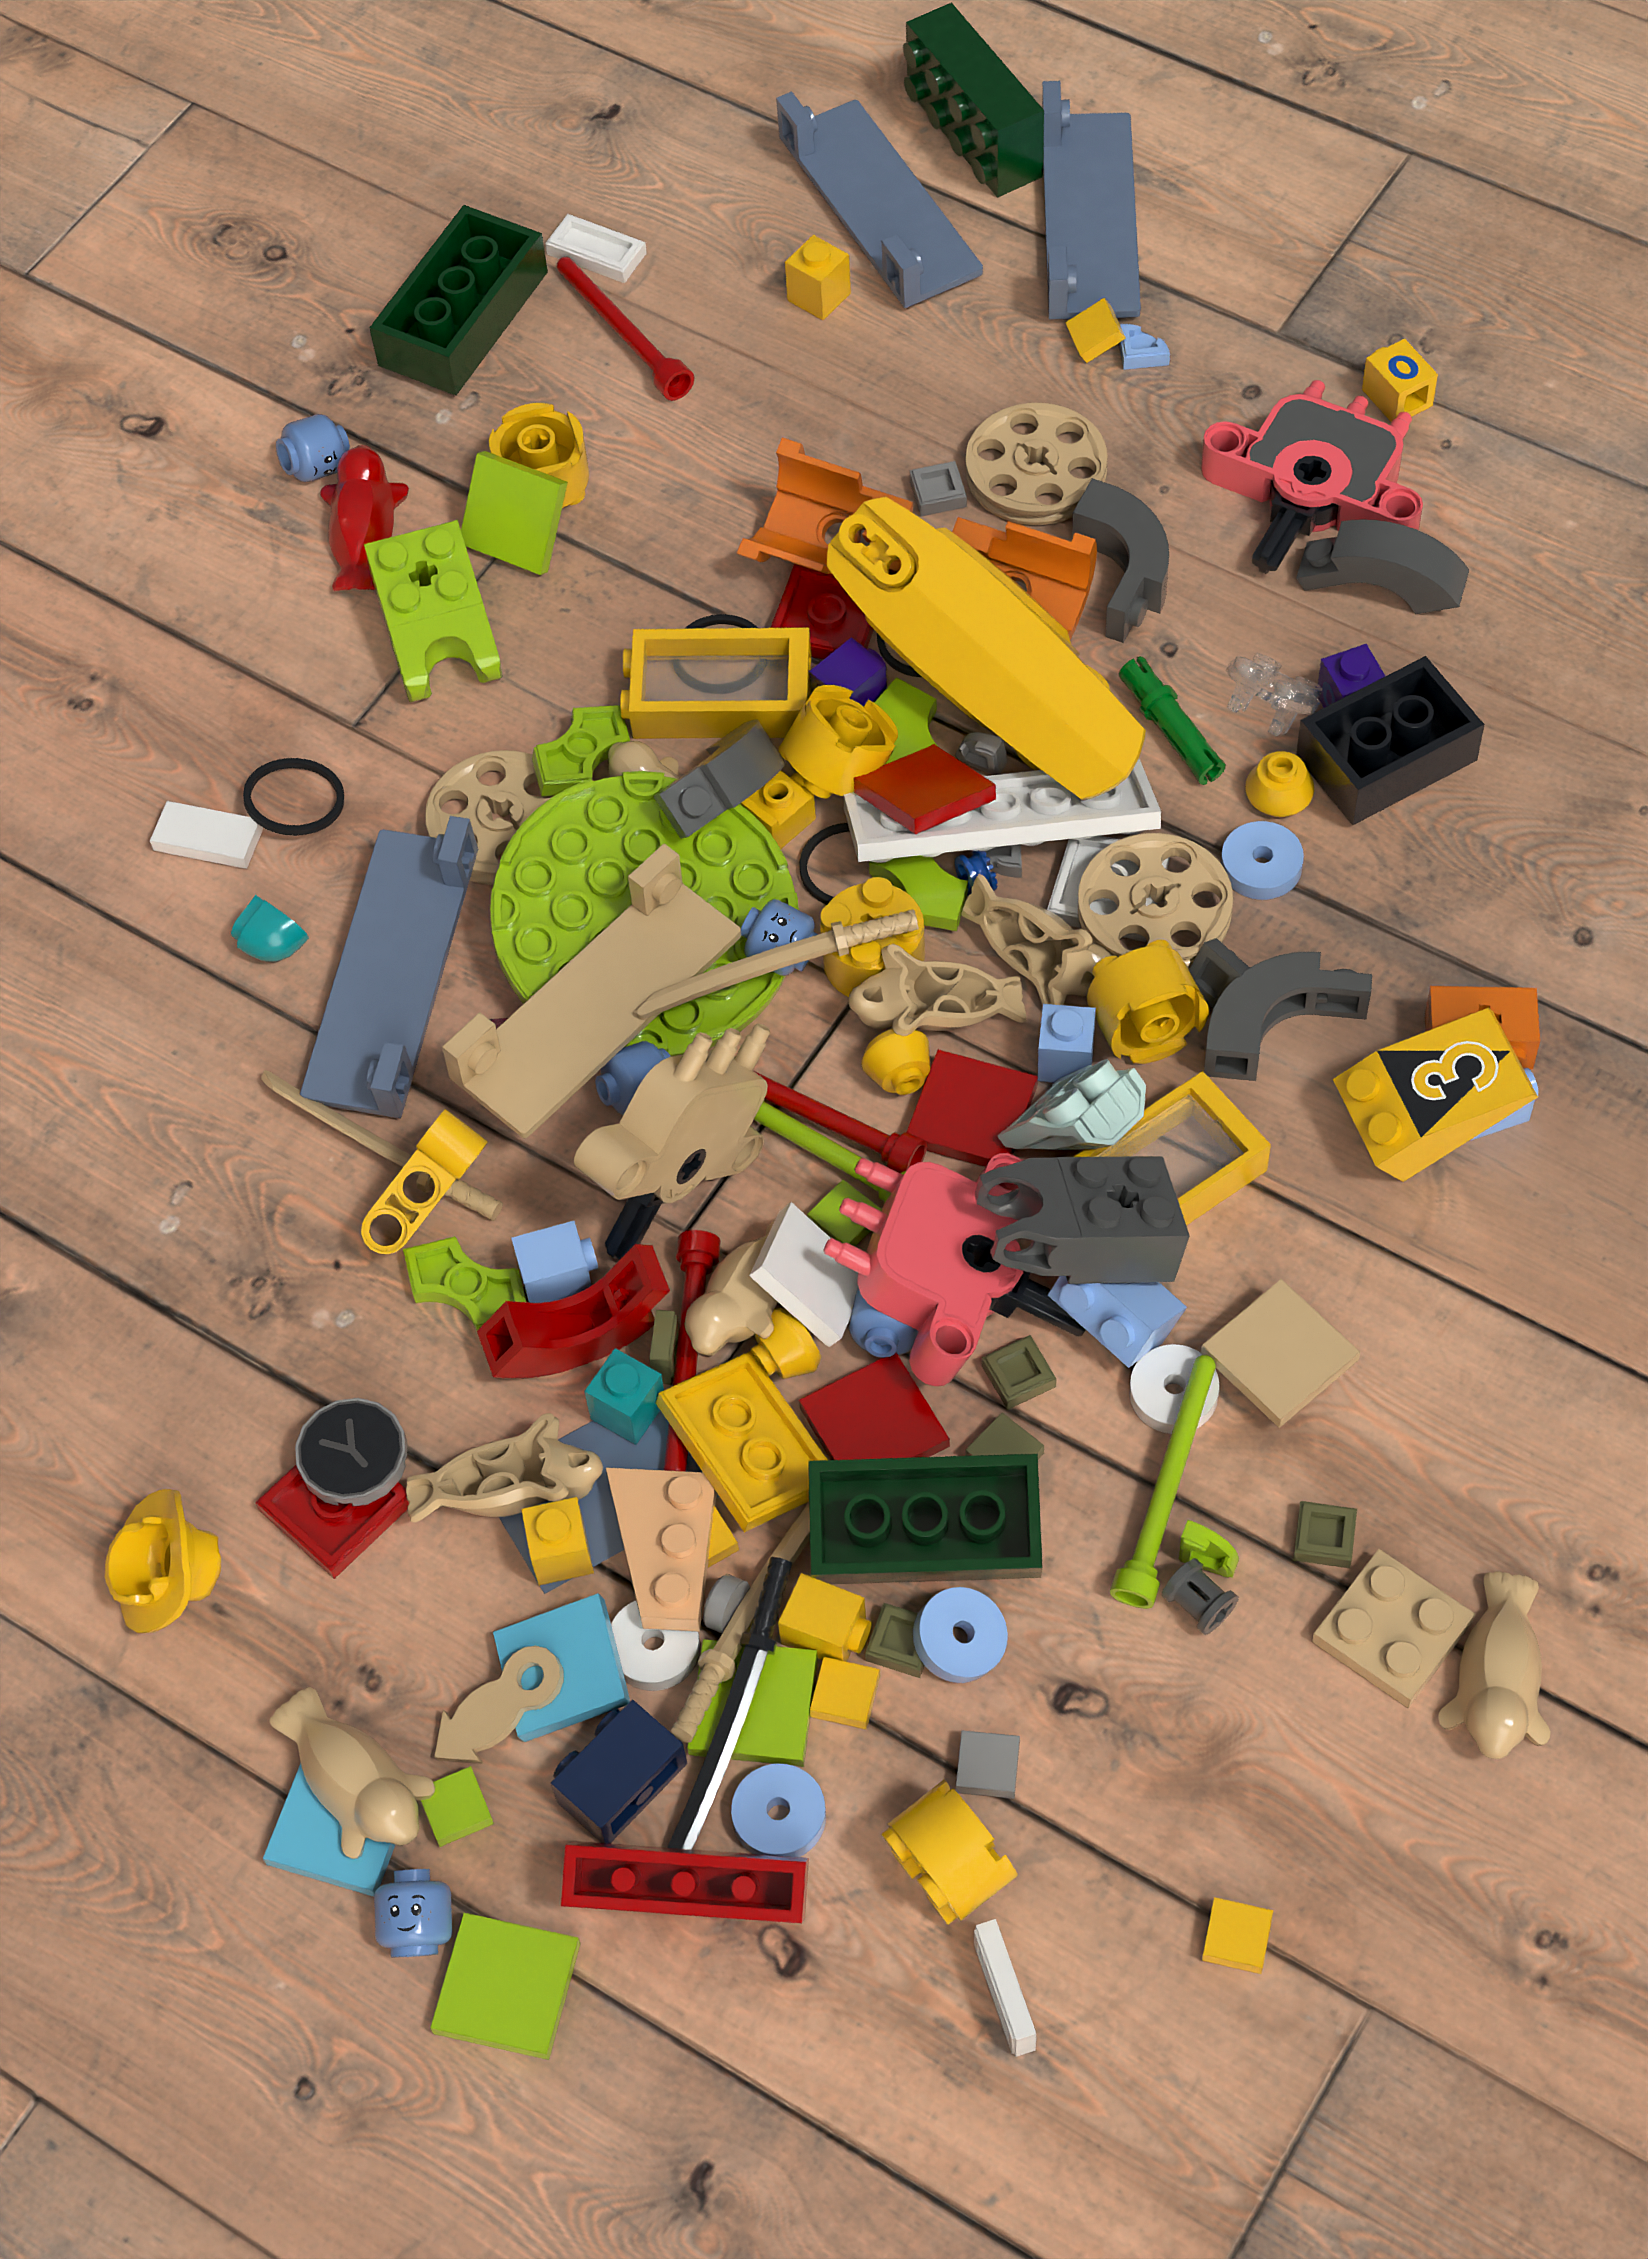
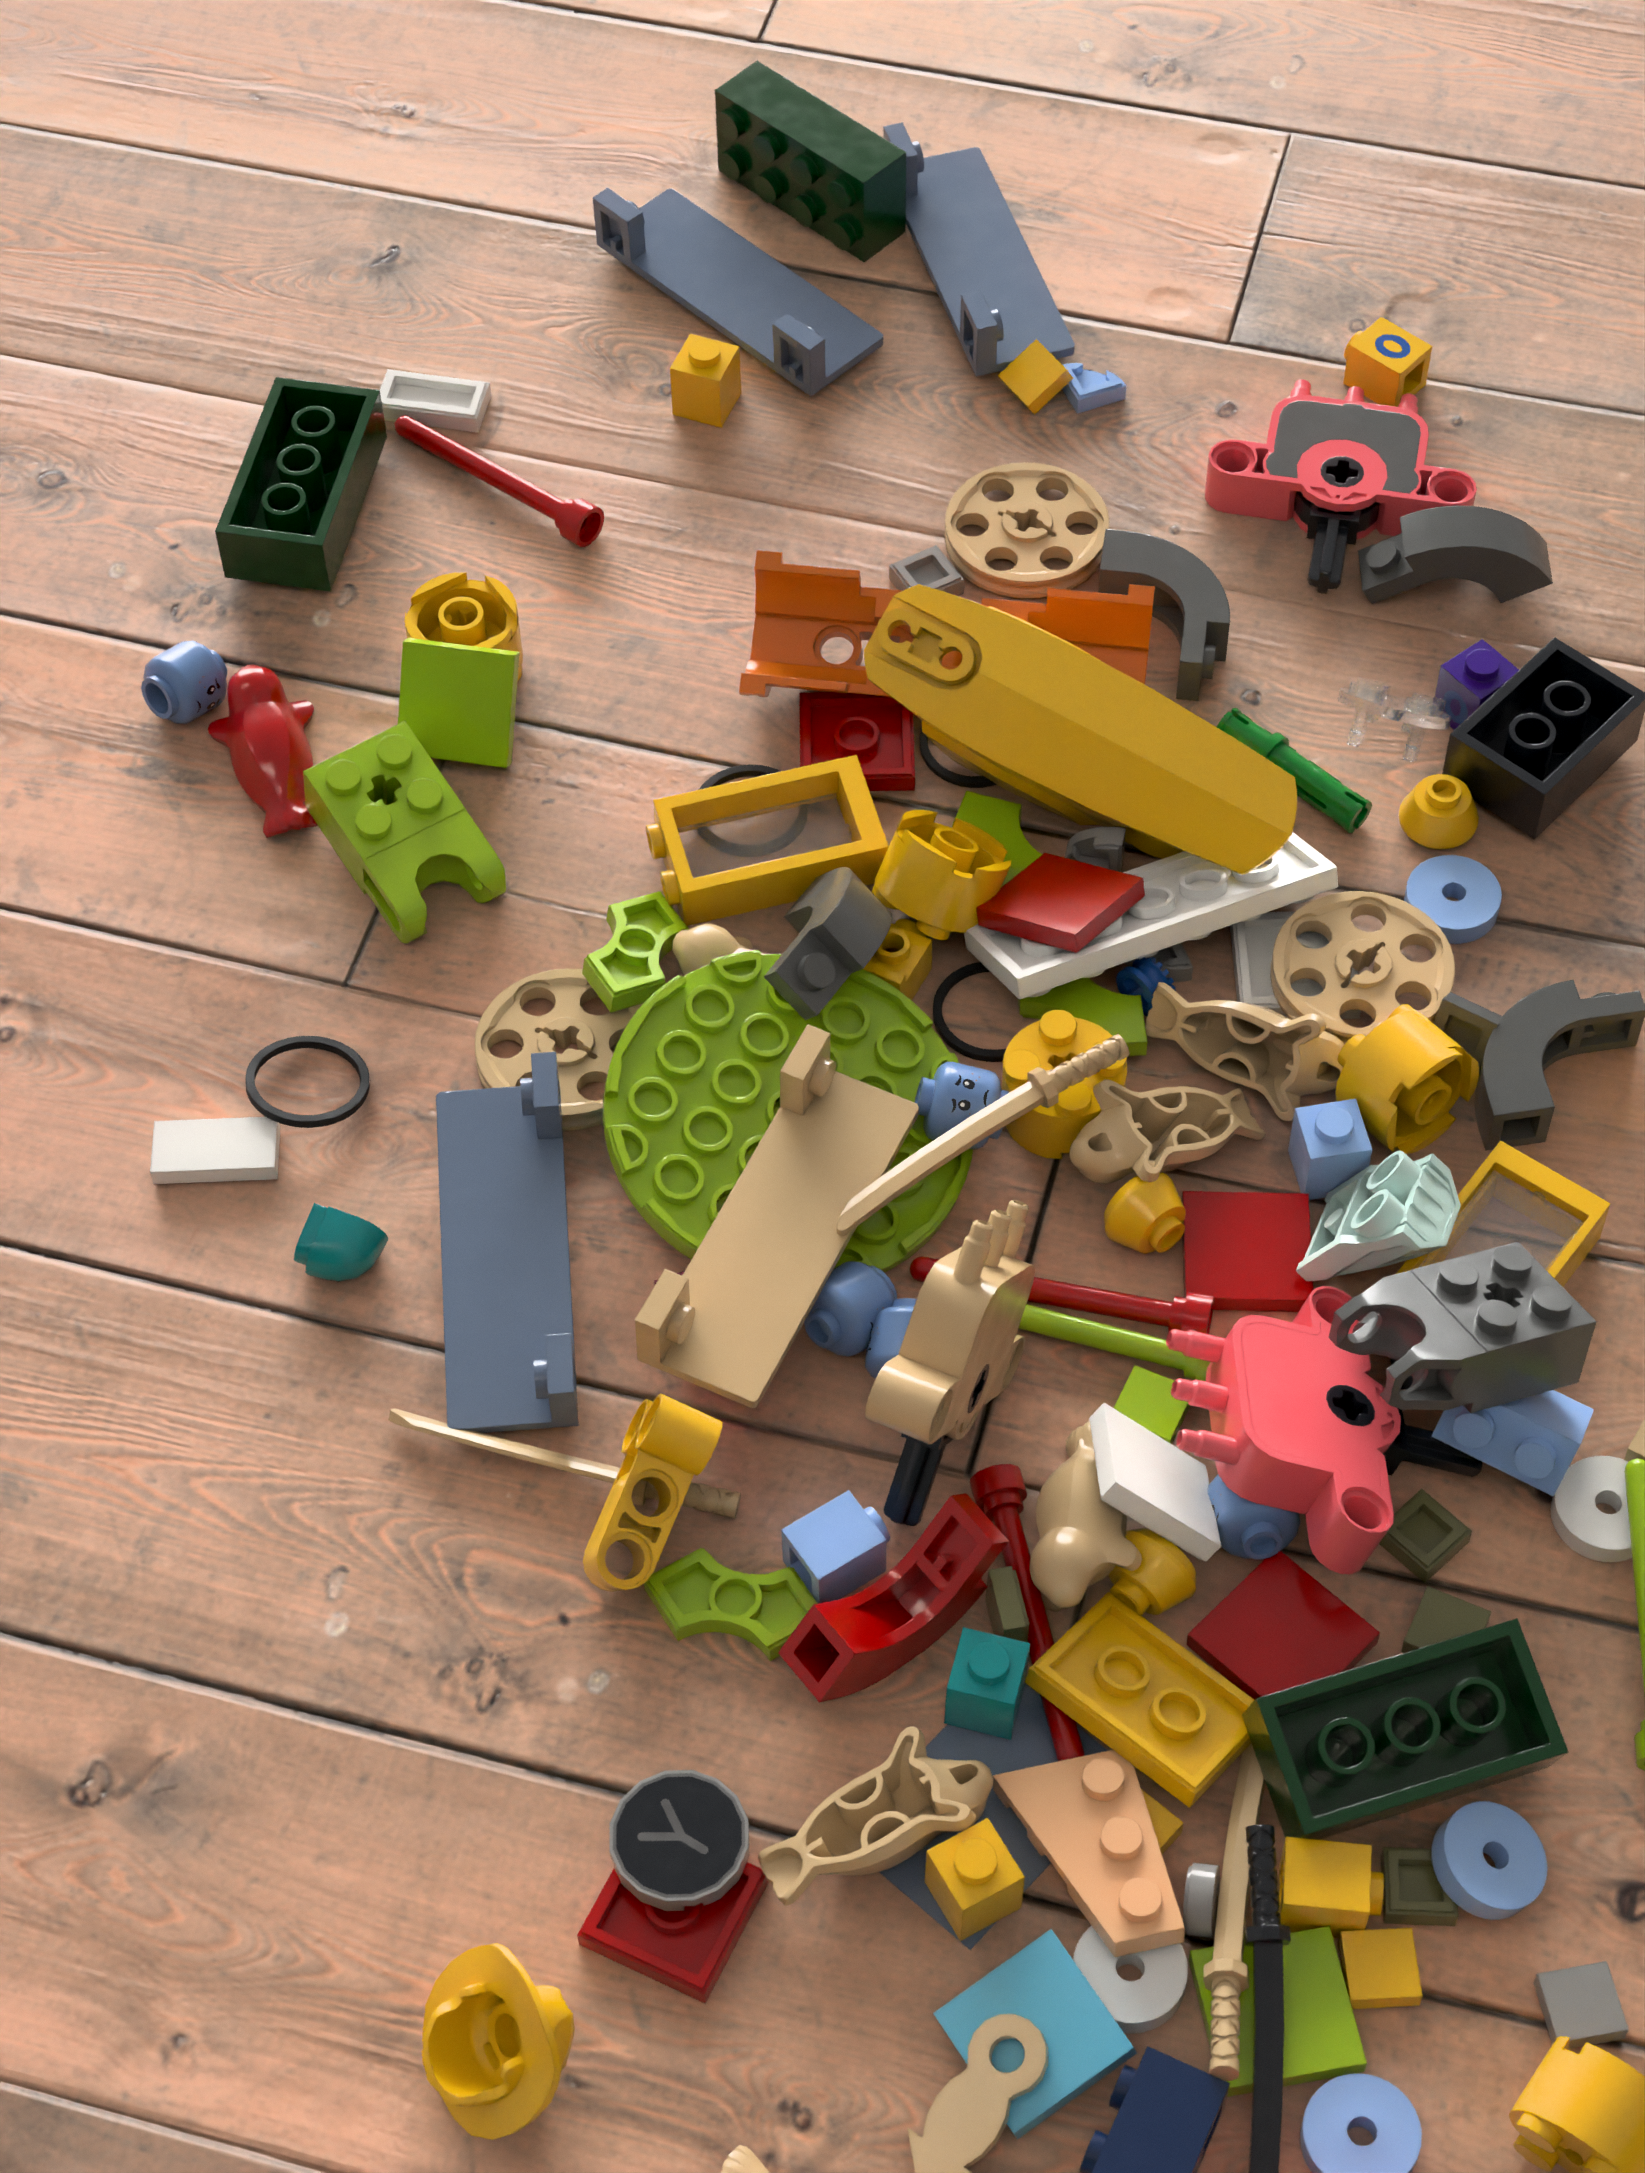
camera: 20 degrees left, 5 degrees down
dark purple brick [809,637,887,706] -> none

